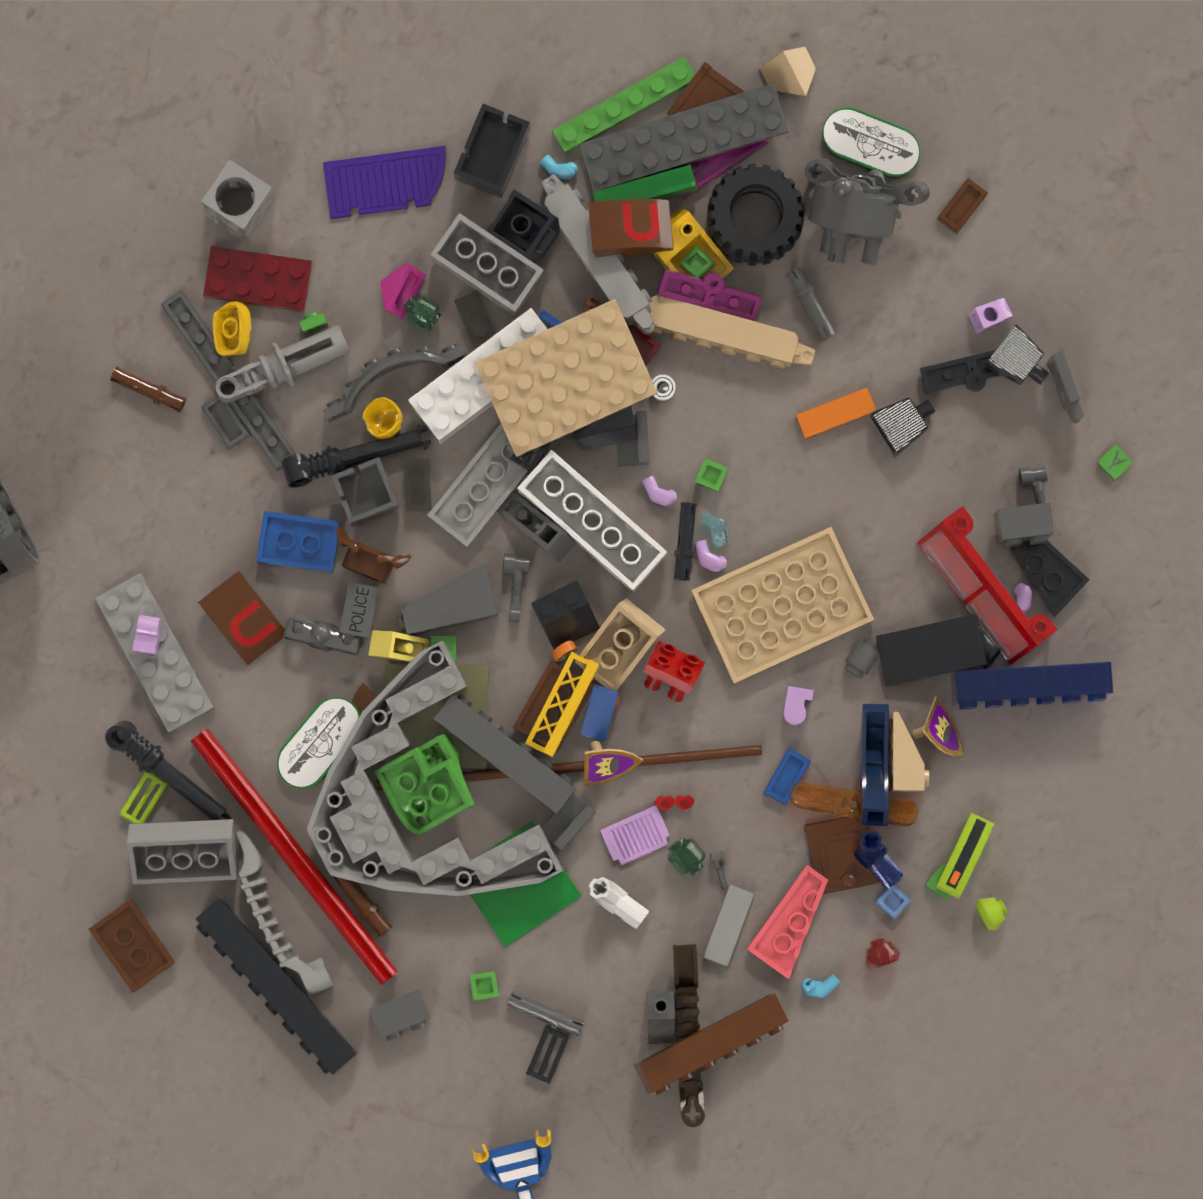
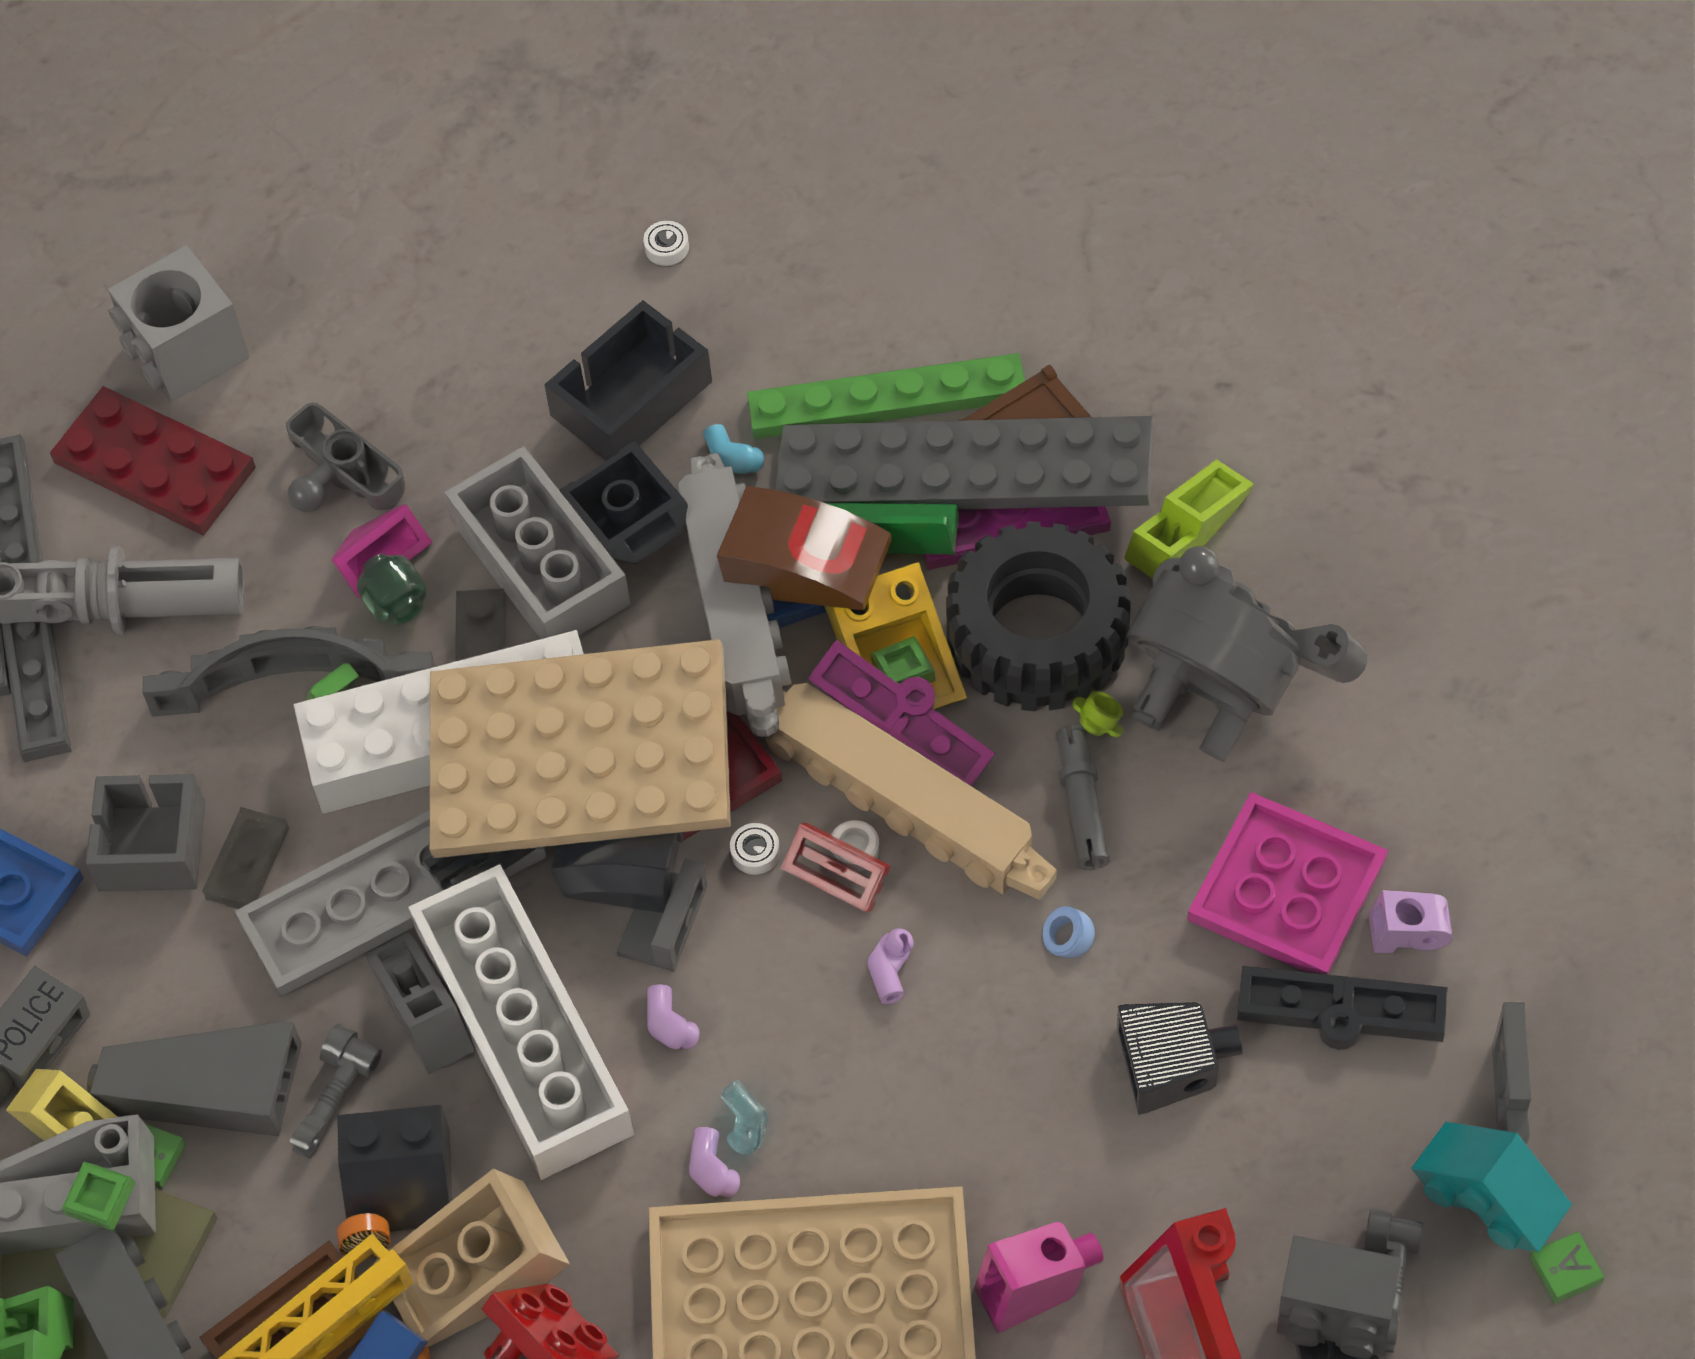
camera: 25 degrees right, 25 degrees down
yellow piece [213,302,251,357] -> none
black piece [281,425,431,488] -> none
bright green plate [299,312,328,335] -> none
dark purple piece [323,146,446,219] -> none
reddish brown piece [337,526,412,584] -> none
yellow hair [362,397,403,439] -> none
black pin [674,502,697,581] -> none
bright green plate [695,458,728,492] -> none
tan slope [759,47,816,96] -> none
orange tile [796,388,876,439] -> none
white tile [822,108,920,178] -> none
reddish brown tile [937,178,988,234] -> none
torso [984,324,1049,385] -> none
none -> bright green tile [61,1162,136,1231]
none -> dark grey piece [286,403,405,512]
none -> bright green tile [306,662,359,701]
none -> white tile [643,221,689,266]
none -> tile [781,822,891,912]
none -> white tile [830,820,880,872]
none -> lavender arm [867,928,914,1004]
none -> dark pink torso [974,1222,1104,1333]
none -> light blue piece [1042,906,1095,958]
none -> lime plate [1072,691,1124,737]
none -> lime slope [1124,459,1254,579]
none -> dark pink plate [1187,792,1388,975]
none -> teal brick [1411,1121,1573,1252]

